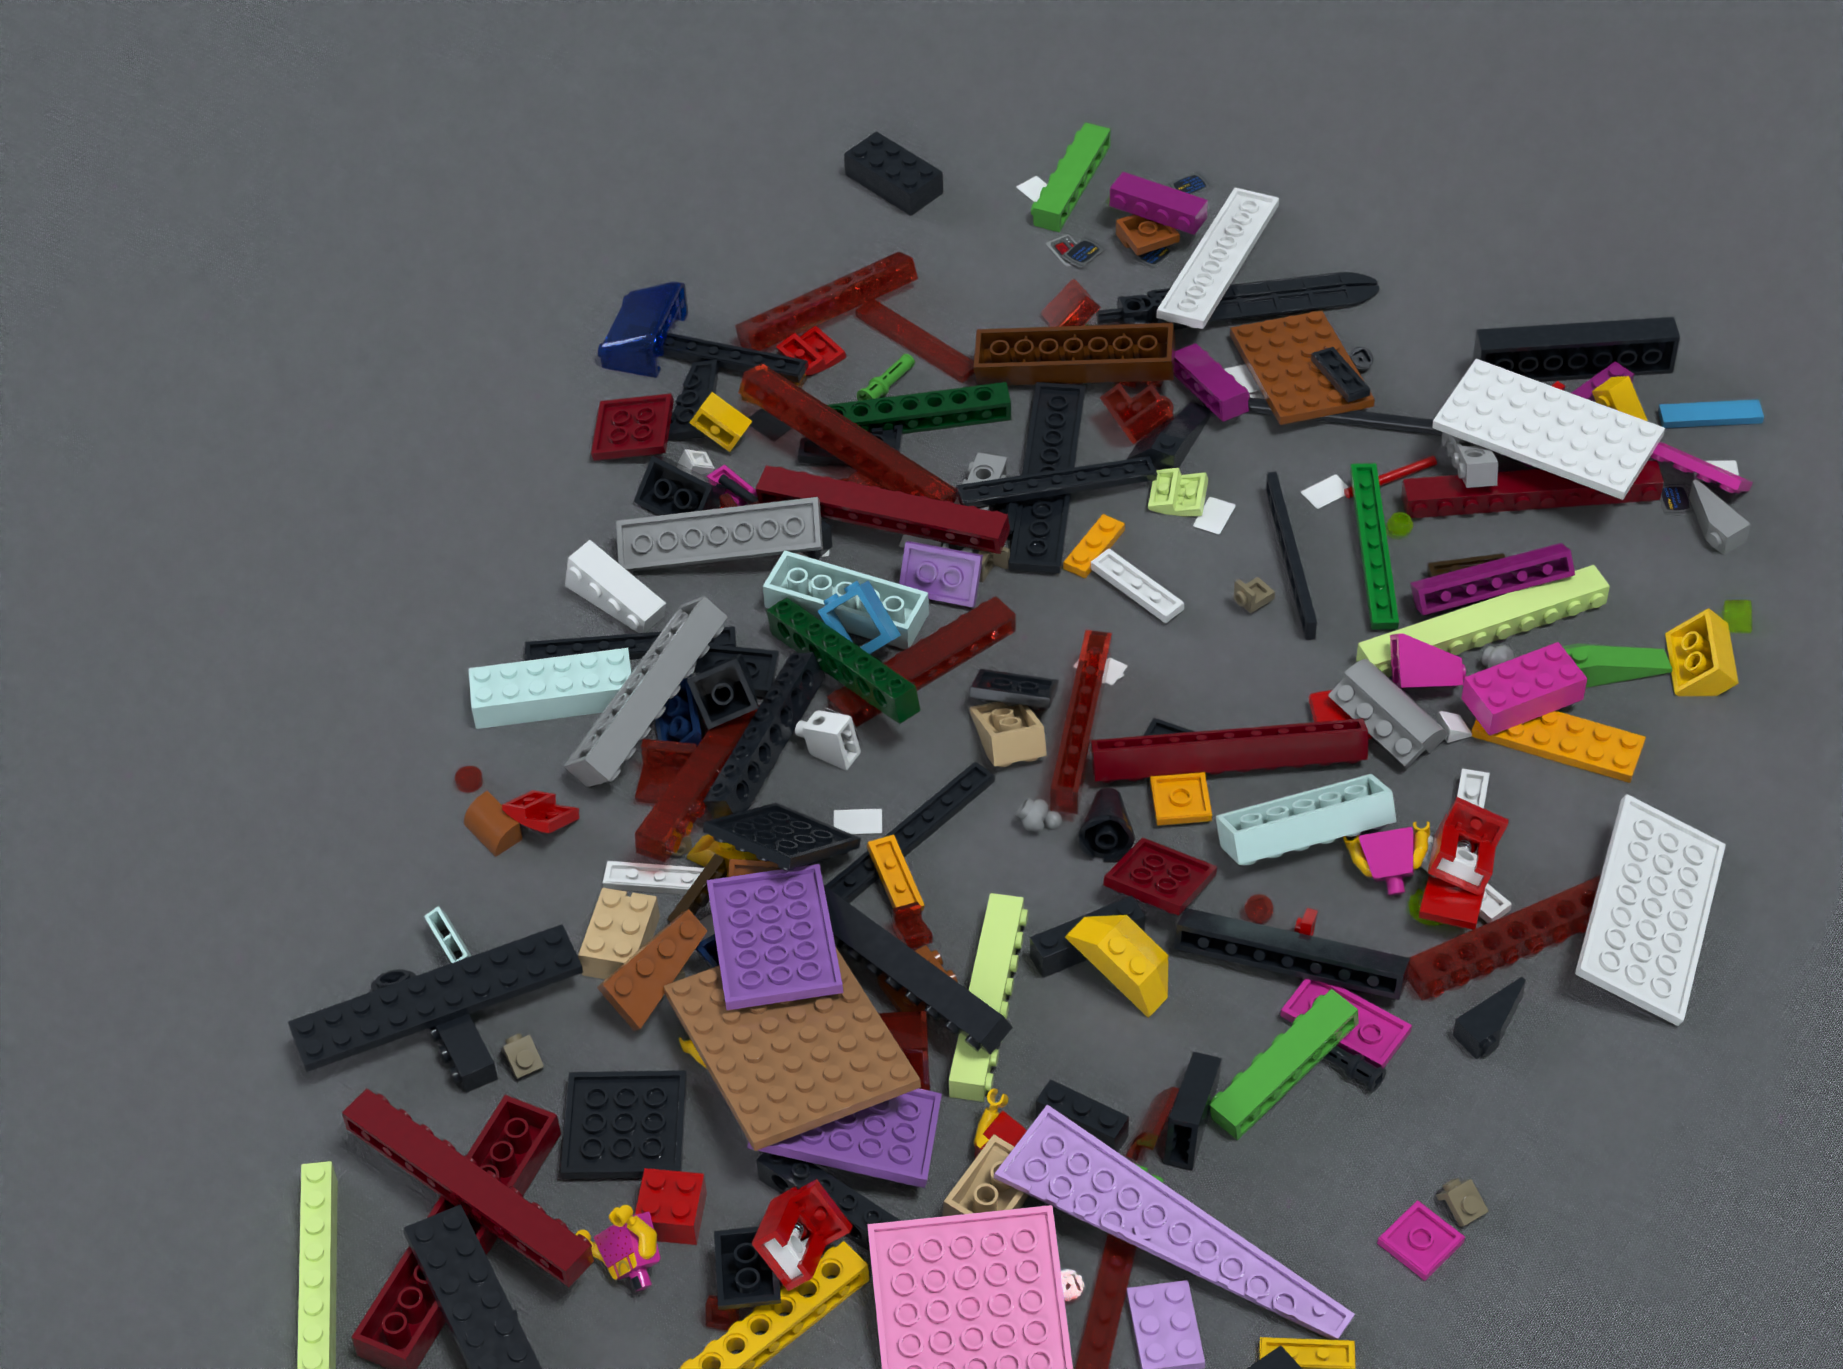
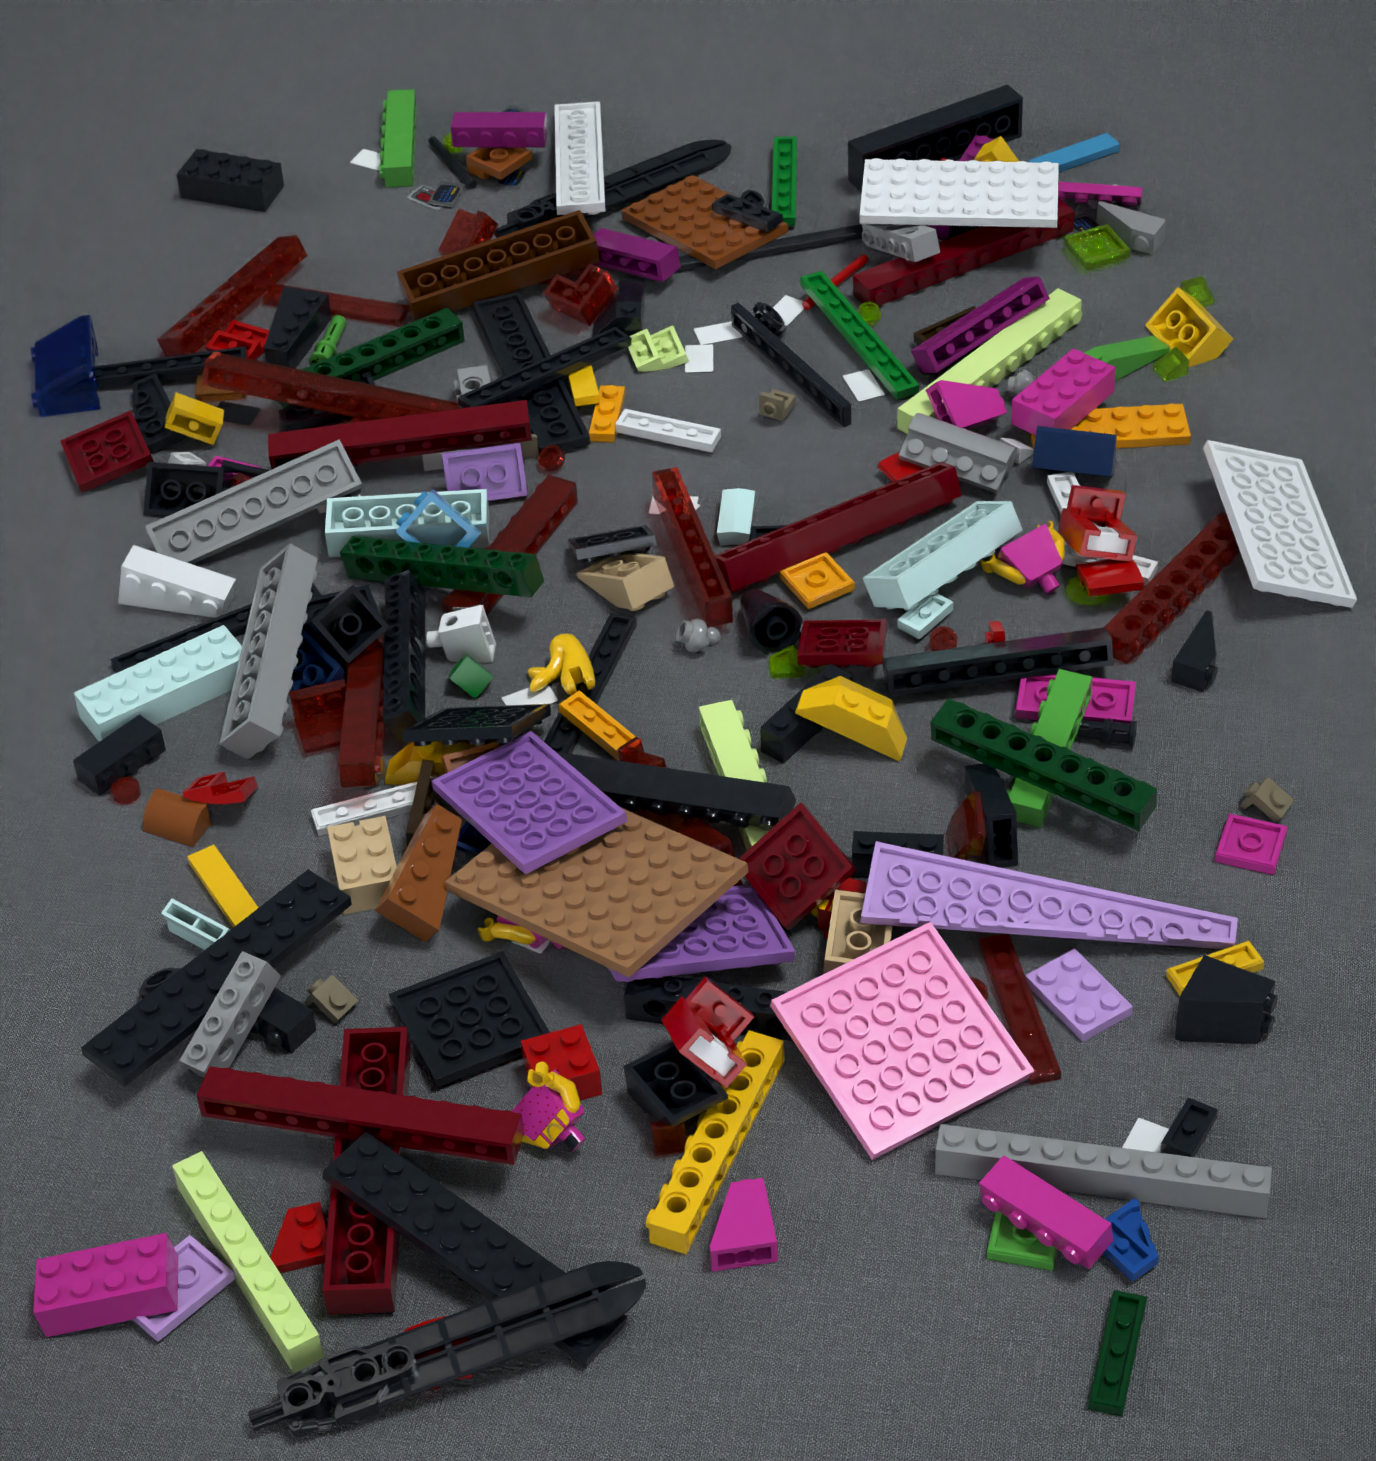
camera: 25 degrees left, 5 degrees down
none -> dark pink brick [33,1233,178,1337]
none -> black brick [73,714,166,796]
none -> lavender plate [133,1235,235,1342]
none -> light grey brick [179,951,281,1078]
none -> yellow tile [187,844,258,928]
none -> black wedge [264,286,332,375]
none -> red wing [270,1202,327,1274]
none -> black bar [428,136,477,189]
none -> green panel [448,653,493,698]
none -> yellow piece [528,634,595,695]
none -> clear red tile [538,445,565,472]
none -> yellow tile [567,364,600,407]
none -> white sticker [694,321,743,345]
none -> light aqua piece [717,488,755,546]
none -> dark red plate [738,803,857,930]
none -> black gear [753,302,786,336]
none -> clear neon green slope [769,645,805,679]
none -> green plate [772,136,797,226]
none -> white sticker [843,369,885,401]
none -> light aqua plate [897,593,953,639]
none -> dark green brick [930,698,1157,832]
none -> dark blue slope [1032,426,1117,476]
none -> clear neon green plate [1064,224,1131,270]
none -> clear neon green slope [1153,347,1189,382]

